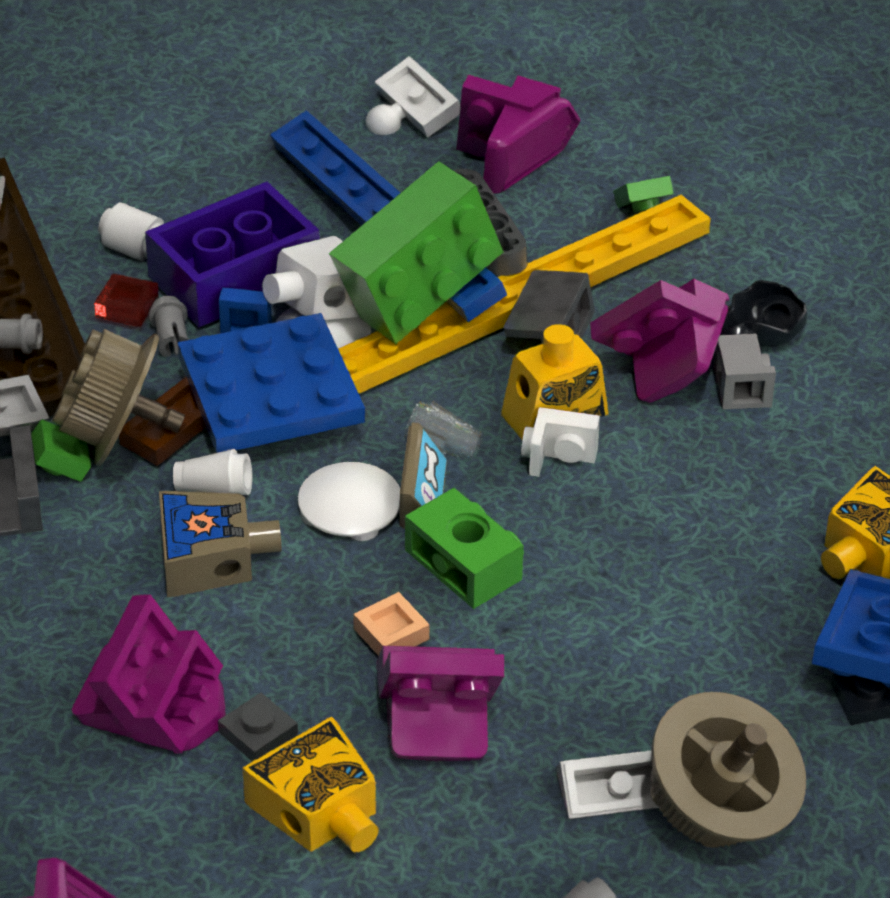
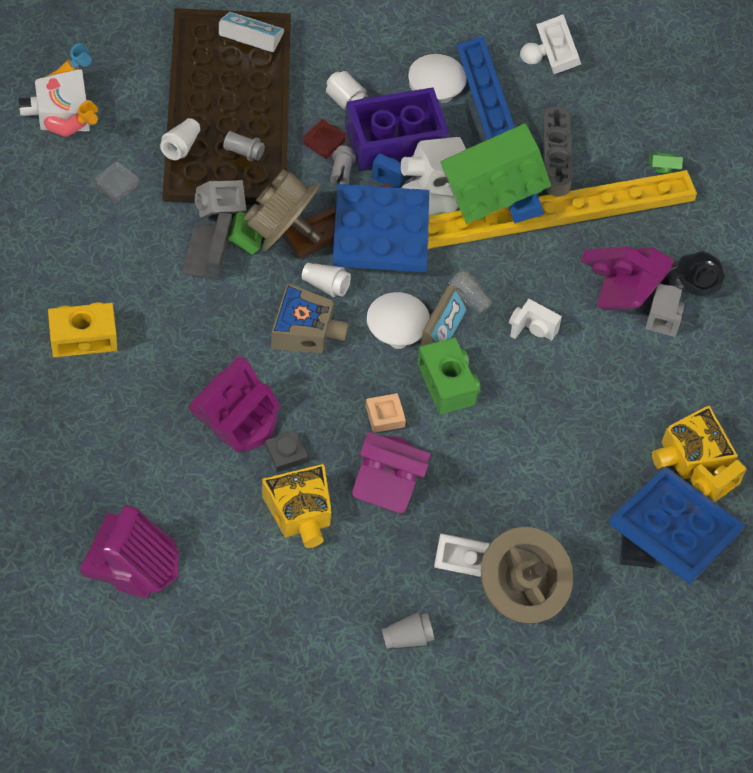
camera: 15 degrees right, 15 degrees up
magenta piece [456,74,580,194] -> none
yellow torso [501,324,609,440] -> none
flat silver panel [504,270,595,344] -> none
none -> white dish [408,54,467,103]

